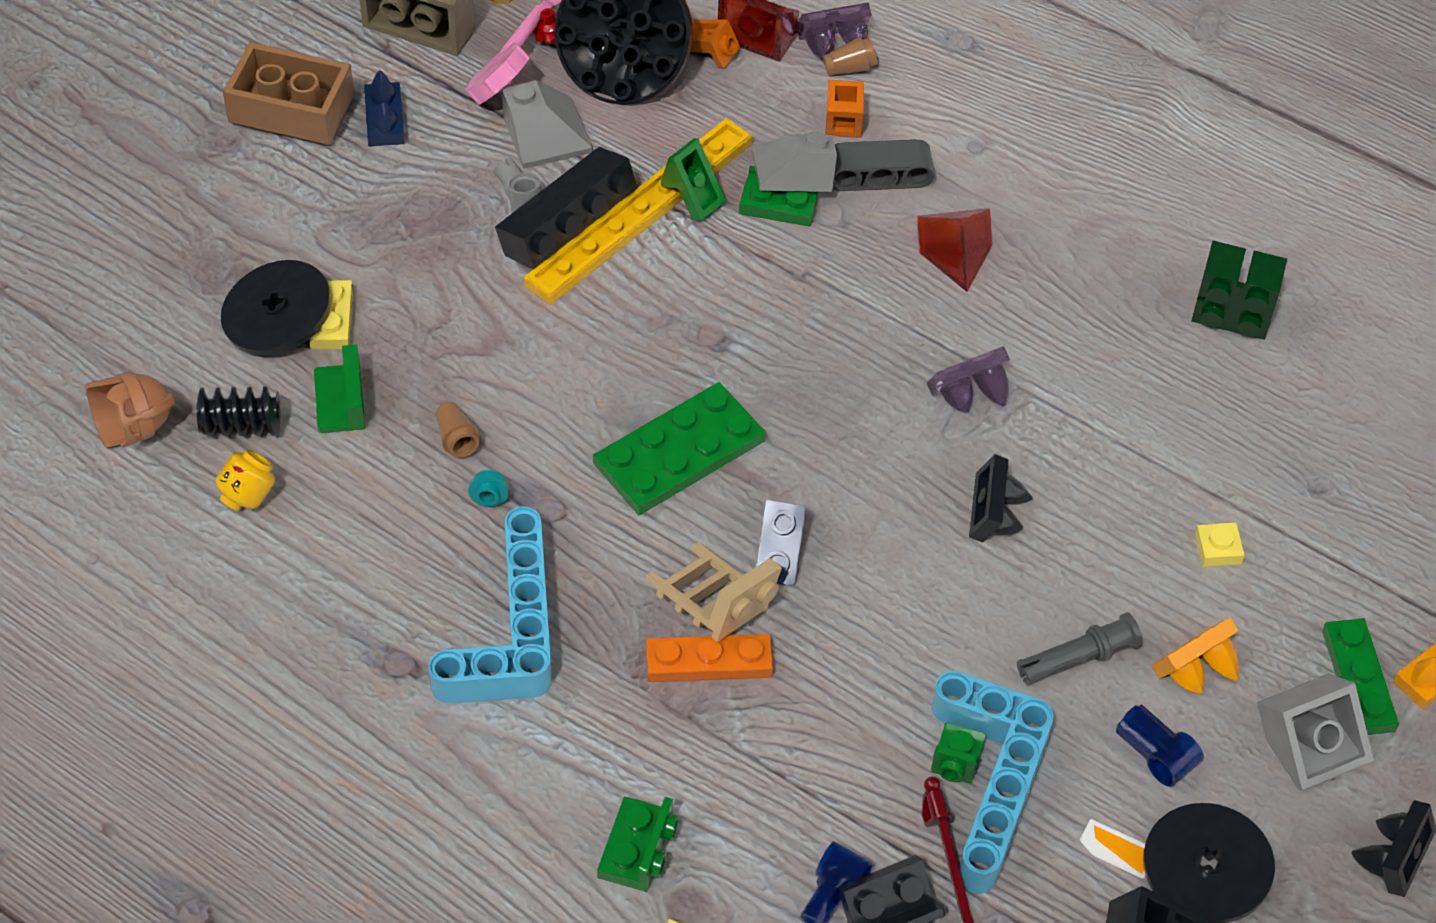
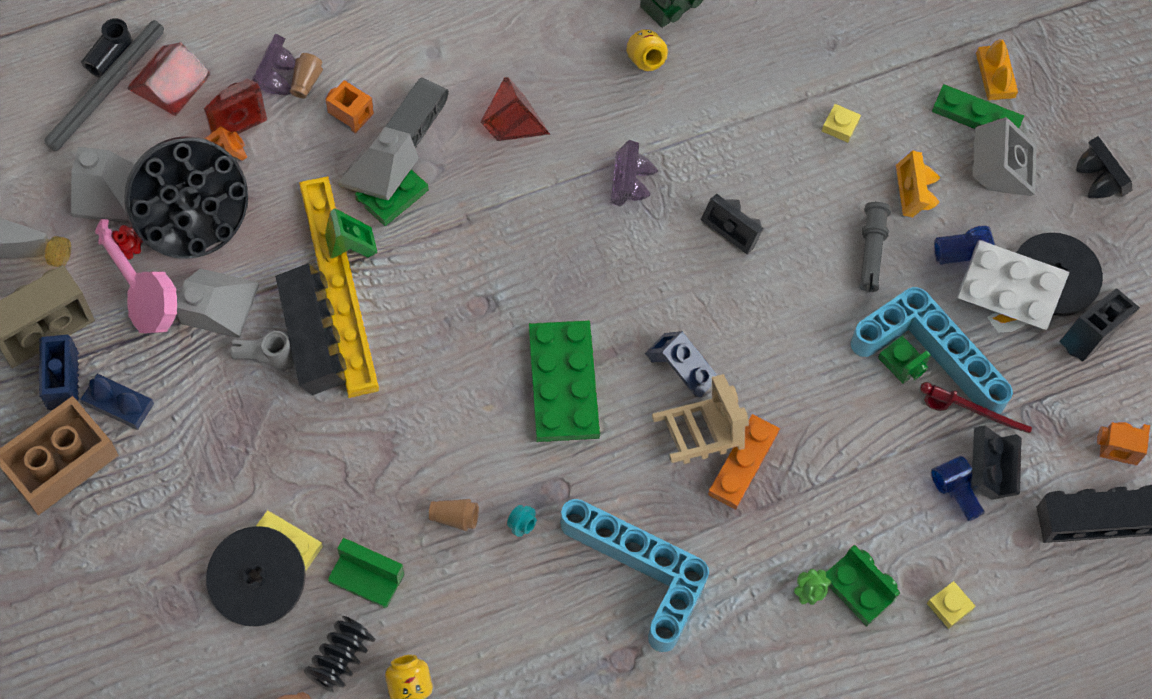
camera: 60 degrees left, 10 degrees up
none -> dark blue brick [39,334,80,410]
none -> yellow head [626,29,668,71]
none -> bright green plant [794,569,831,605]
none -> white brick [956,240,1069,330]

